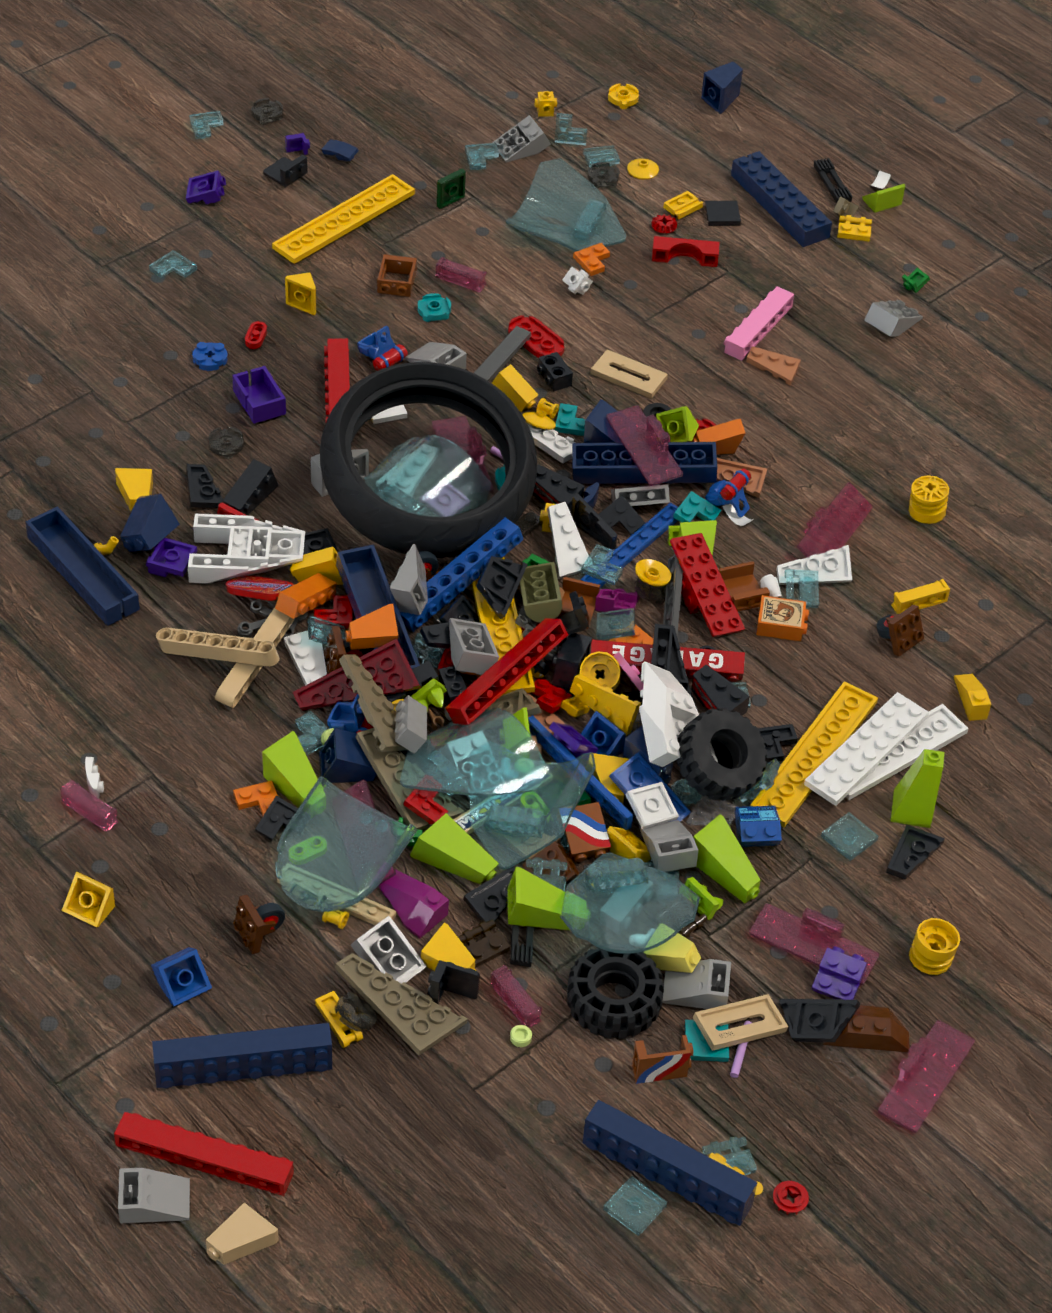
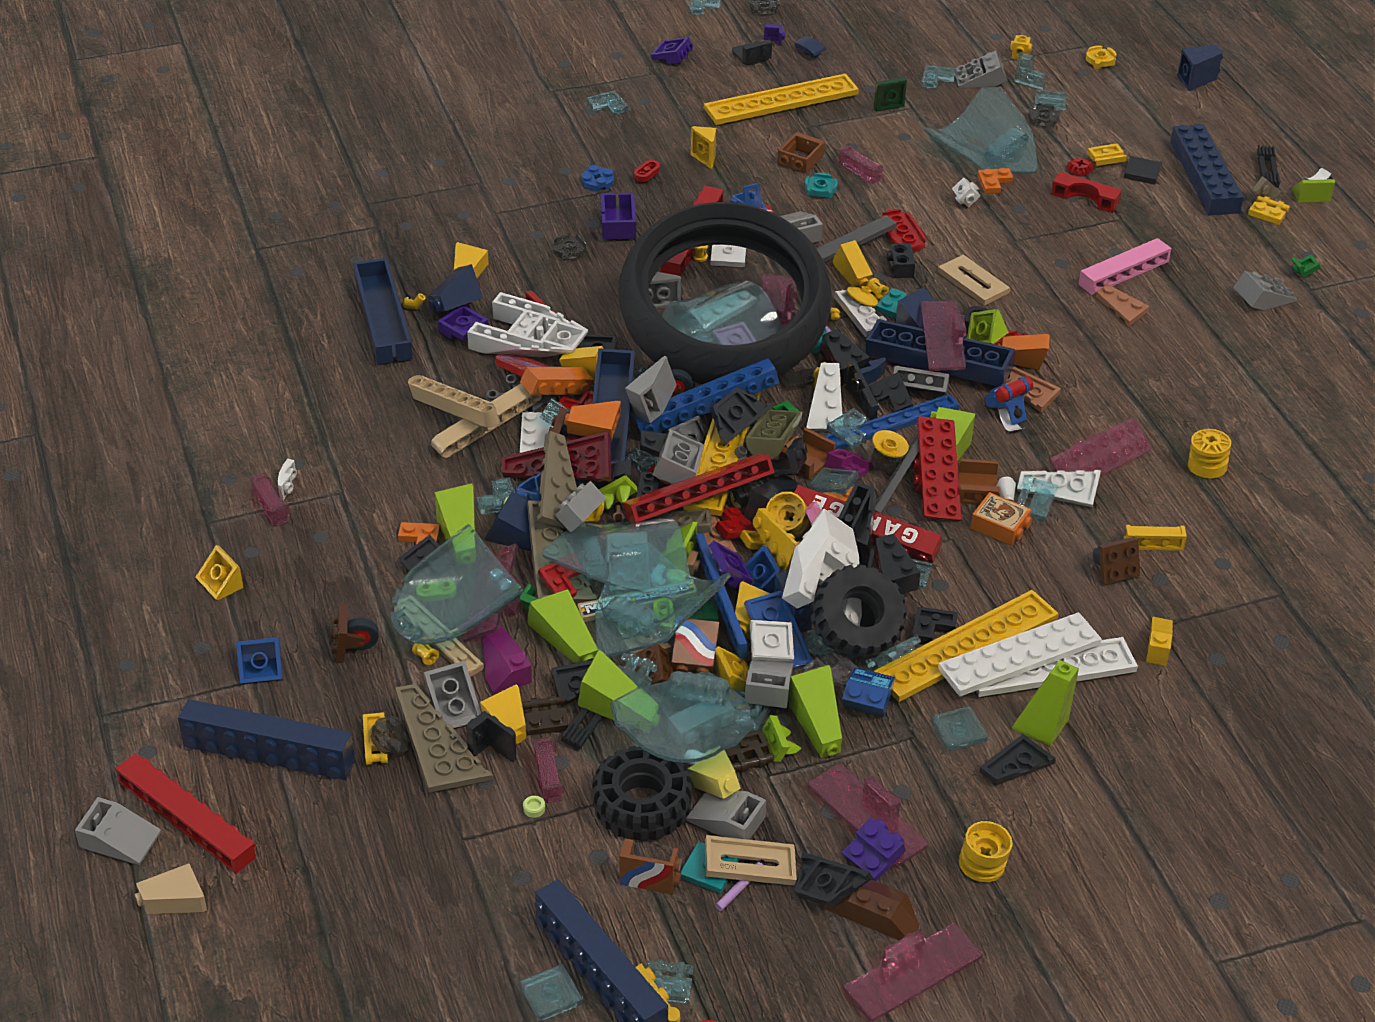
camera: 25 degrees right, 5 degrees down
black wing [186,464,223,508] -> none
black wedge [223,459,279,516] -> none
yellow dish [627,158,659,180] -> none
teal plate [673,491,722,522] -> none

